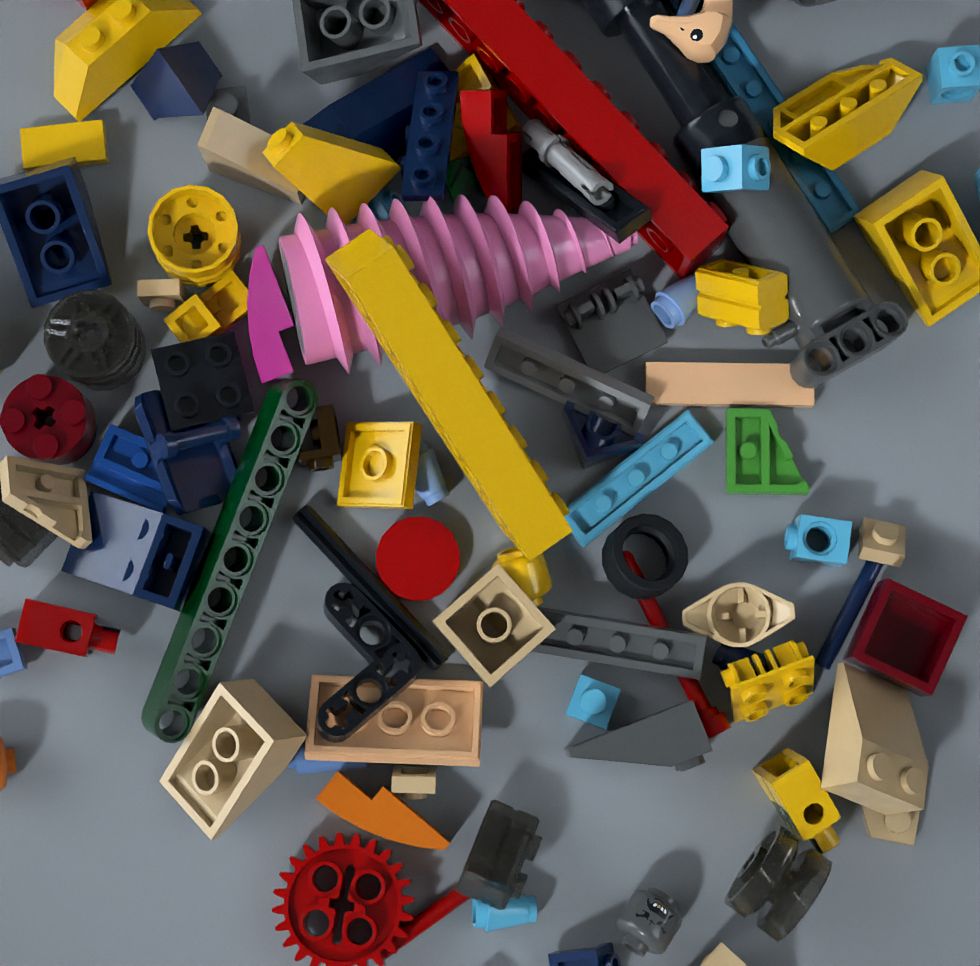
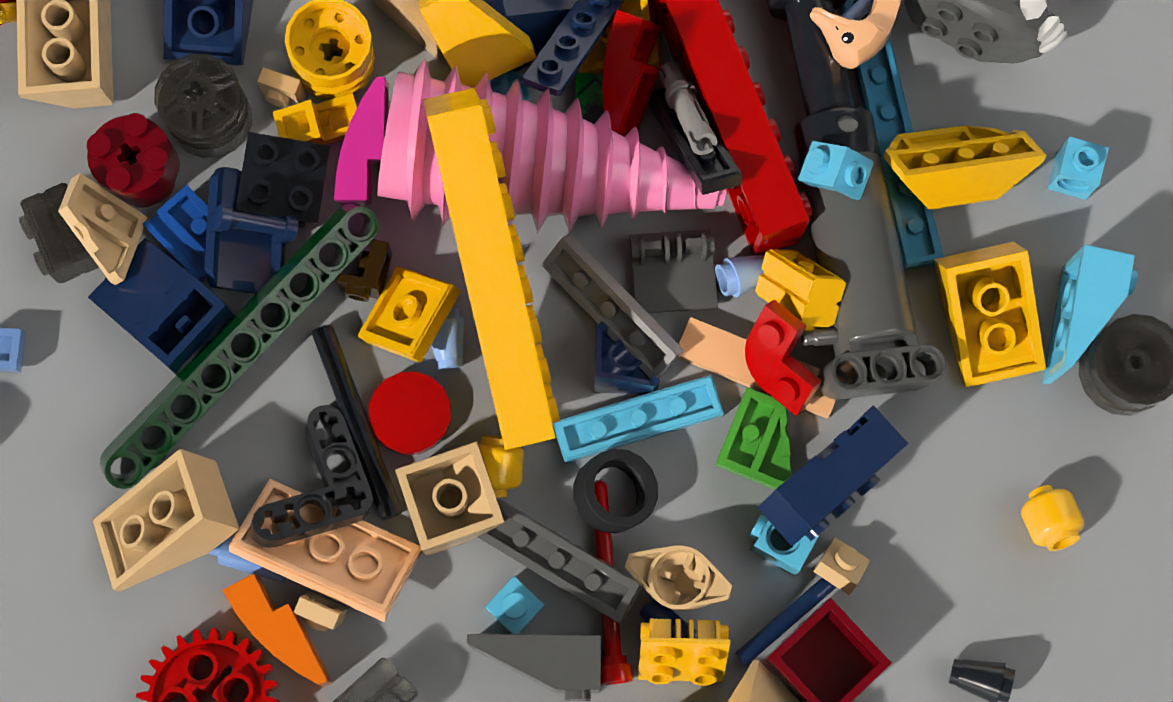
camera: 20 degrees right, 5 degrees down
red torso [14,598,121,658] -> none
none -> red plate [745,299,822,416]
none -> dark blue wedge [757,405,909,546]

